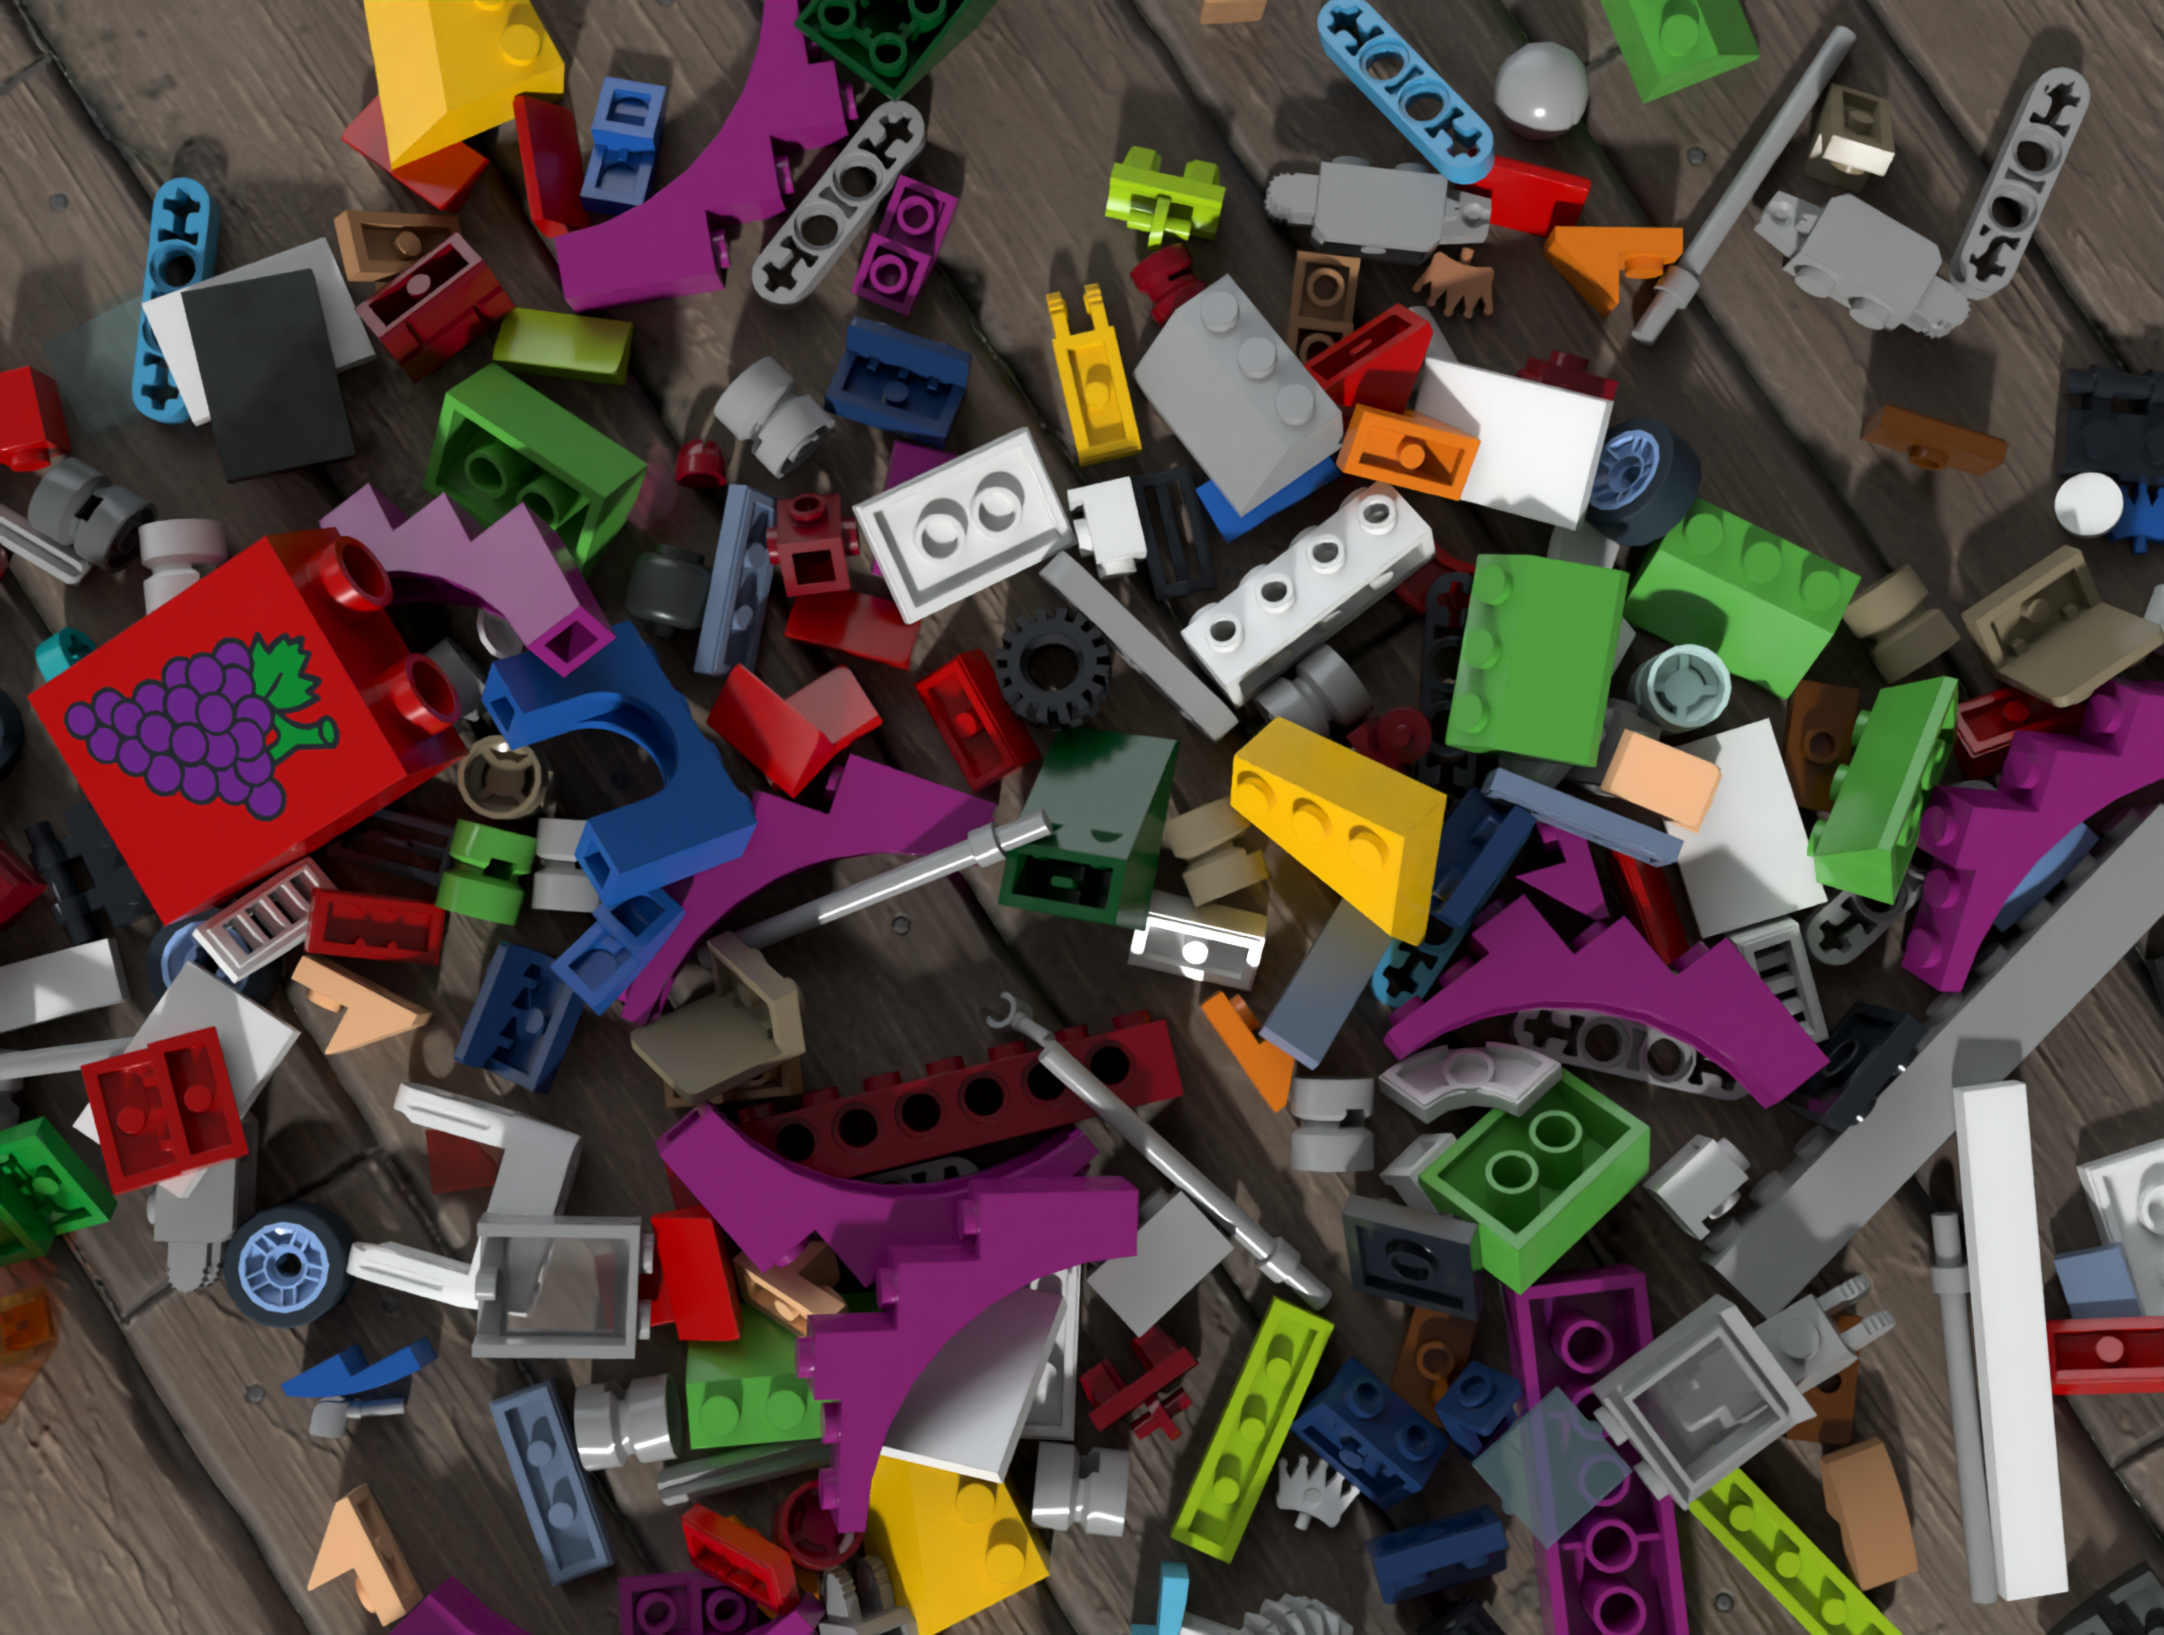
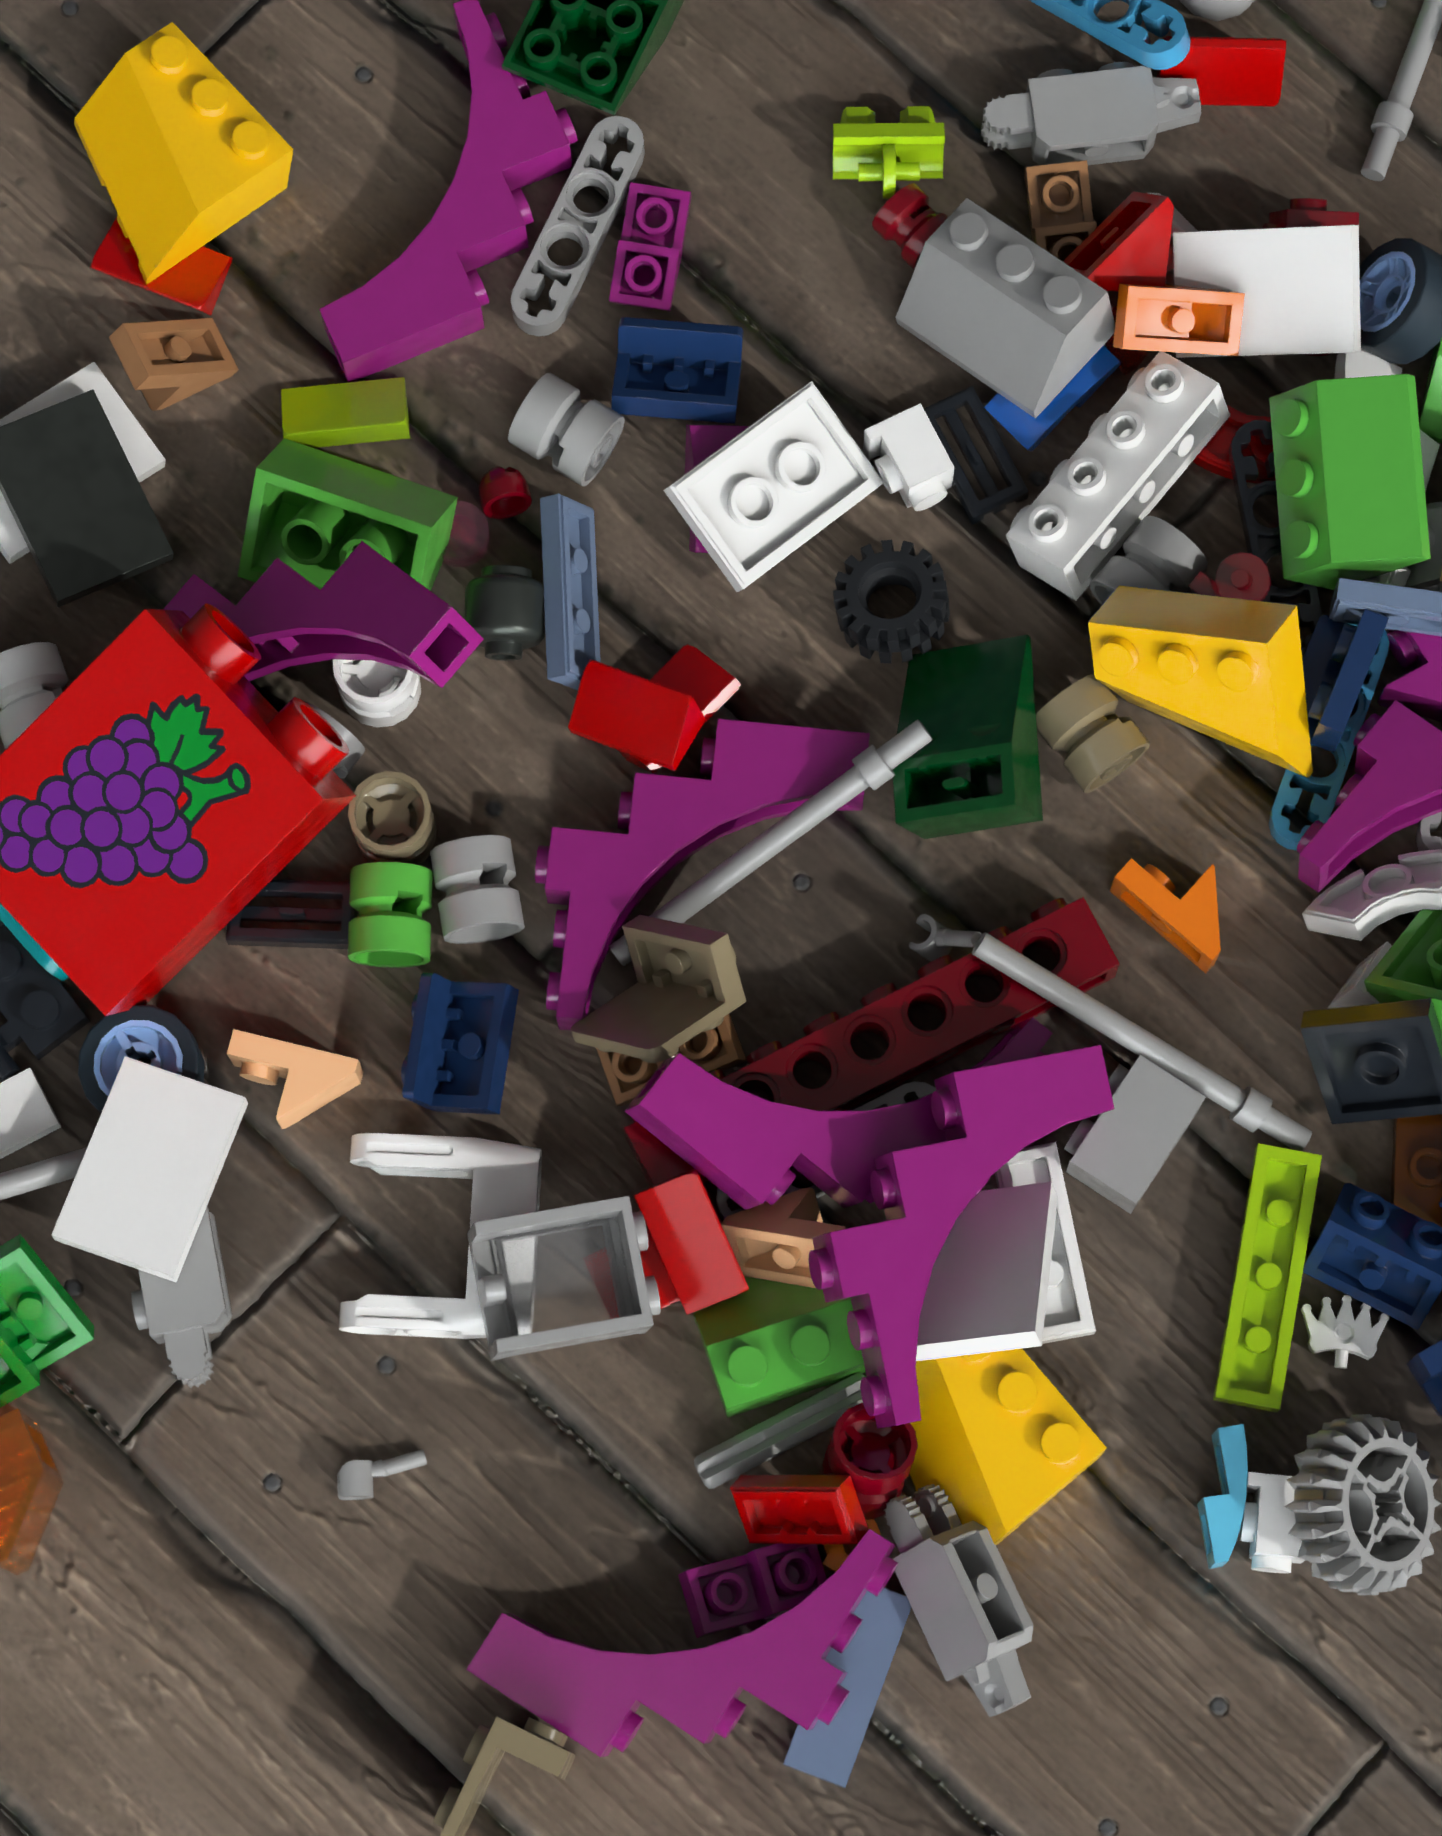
camera: 10 degrees left, 10 degrees down
red slope [80,1026,249,1196] -> none
white slope [192,856,338,984] -> none
wheel [223,1201,356,1329] -> none
blue slope [281,1336,438,1398] -> none
red plate [304,887,446,966] -> none
light nougat slope [307,1483,424,1627] -> none
dark red brick [354,232,516,384] -> none
clear red tile [425,1128,499,1194] -> none
blue arch [481,620,758,908] -> none
sand blue tile [488,1377,617,1587] -> none
red slope [512,95,592,239] -> none
blue slope [550,887,686,1016] -> none
light grey wheel [574,1372,683,1471] -> none
blue slope [580,76,668,216] -> none
dark red brick [766,493,861,597] -> none
red slope [784,590,923,671] -> none
red slope [913,649,1041,794] -> none
light grey wheel [1031,1441,1130,1537] -> none
light grey beam [1039,551,1239,745] -> none
yellow hinge [1046,283,1142,467] -> none
dark red hips [1080,1324,1200,1441] -> none
white slope [1127,890,1267,992] -> none
sand blue tile [1258,897,1394,1070] -> none
light grey wheel [1291,1075,1374,1172] -> none
nougat piece [1411,247,1494,320] -> none
orange slope [1543,226,1683,317] -> none

